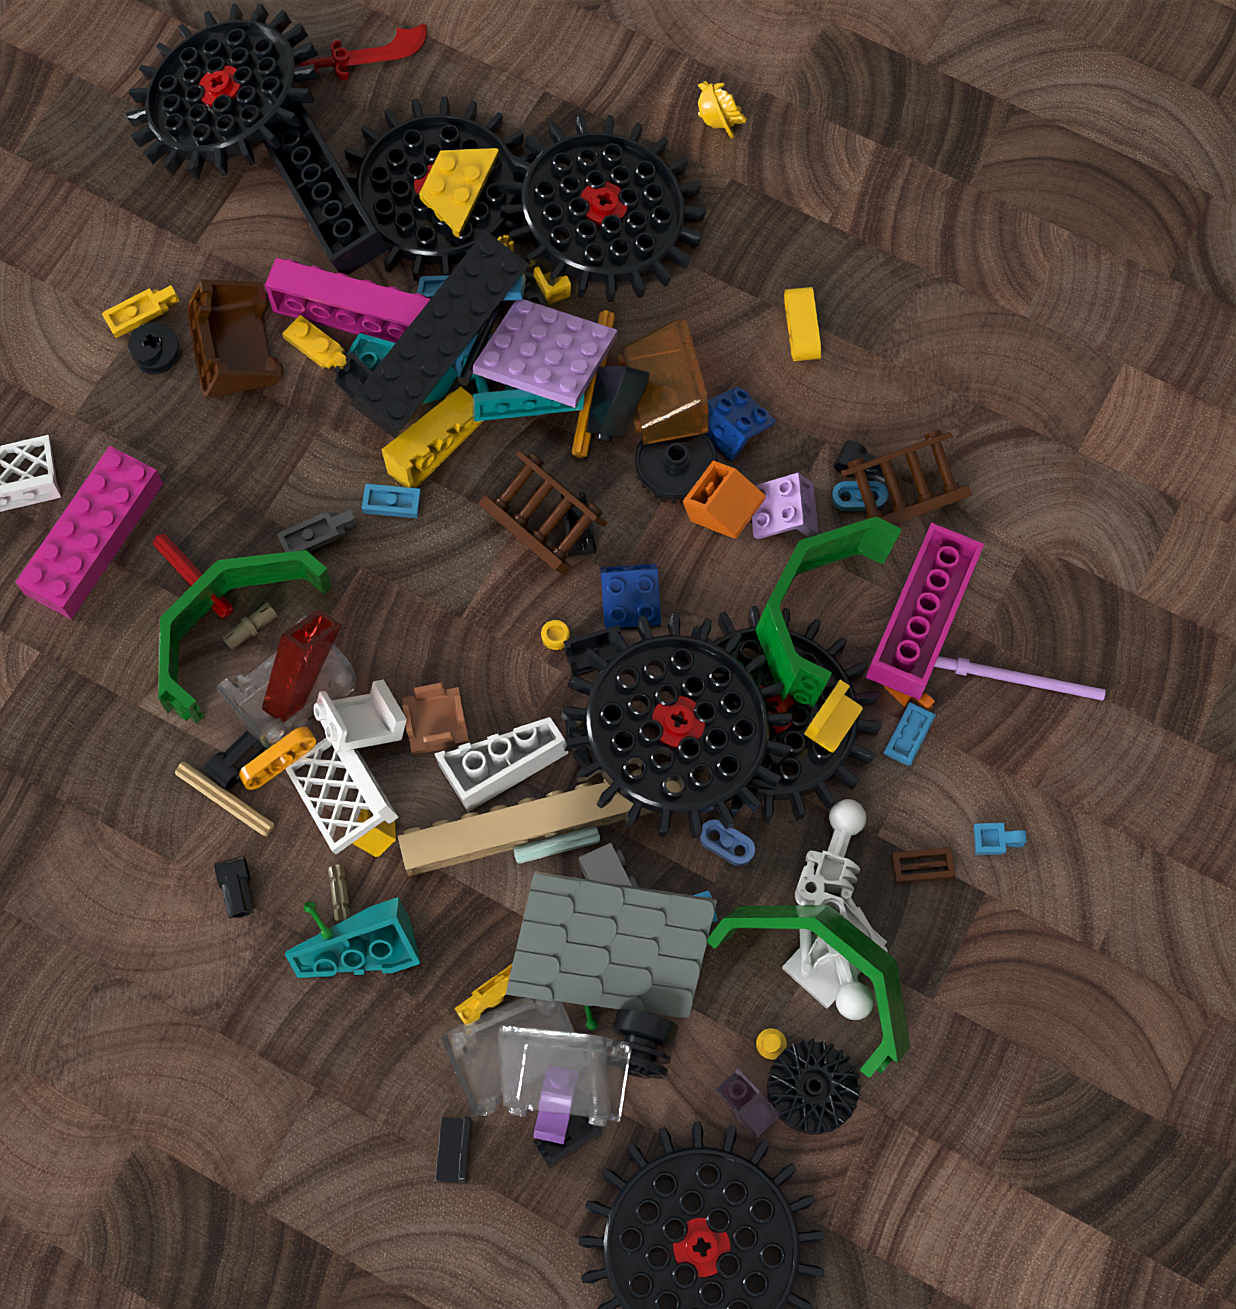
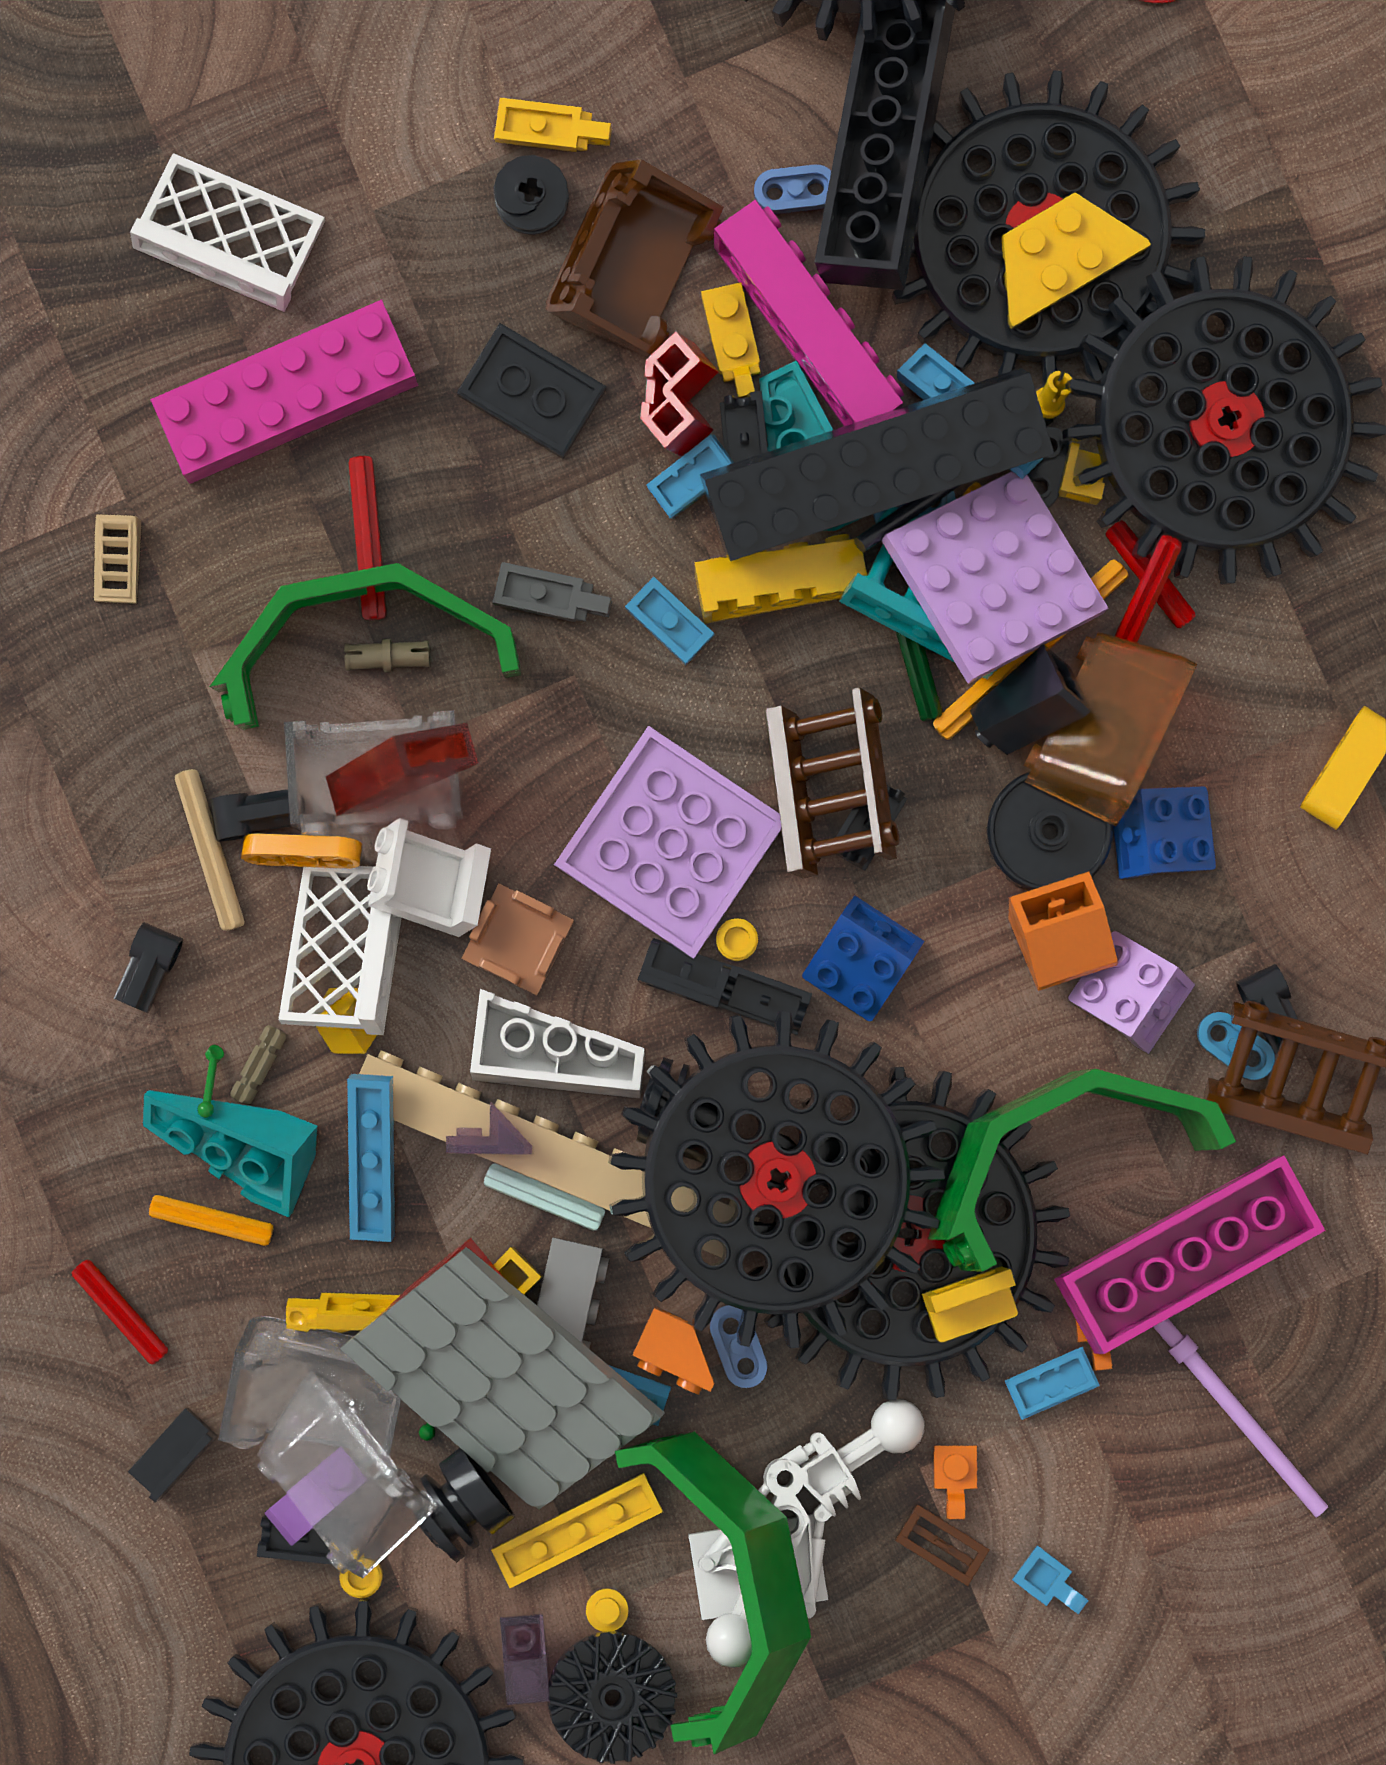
camera: 40 degrees right, 15 degrees up
none -> red axle [72,1260,168,1365]
none -> tan slope [94,515,141,604]
none -> light orange axle [149,1195,273,1246]
none -> yellow tile [339,1554,383,1598]
none -> dark azure plate [347,1074,395,1242]
none -> clear purple slope [446,1102,534,1155]
none -> black tile [457,323,607,459]
none -> yellow plate [491,1473,663,1588]
none -> lavender plate [554,726,782,960]
none -> orange slope [633,1306,714,1395]
none -> black hinge [637,938,732,1010]
none -> red brick [640,331,719,457]
none -> dark azure plate [646,434,734,519]
none -> medium blue plate [754,164,831,214]
none -> dark green axle [896,632,943,721]
none -> orange plate [933,1446,977,1519]
none -> red axle [1105,520,1196,628]
none -> red axle [1114,535,1182,650]

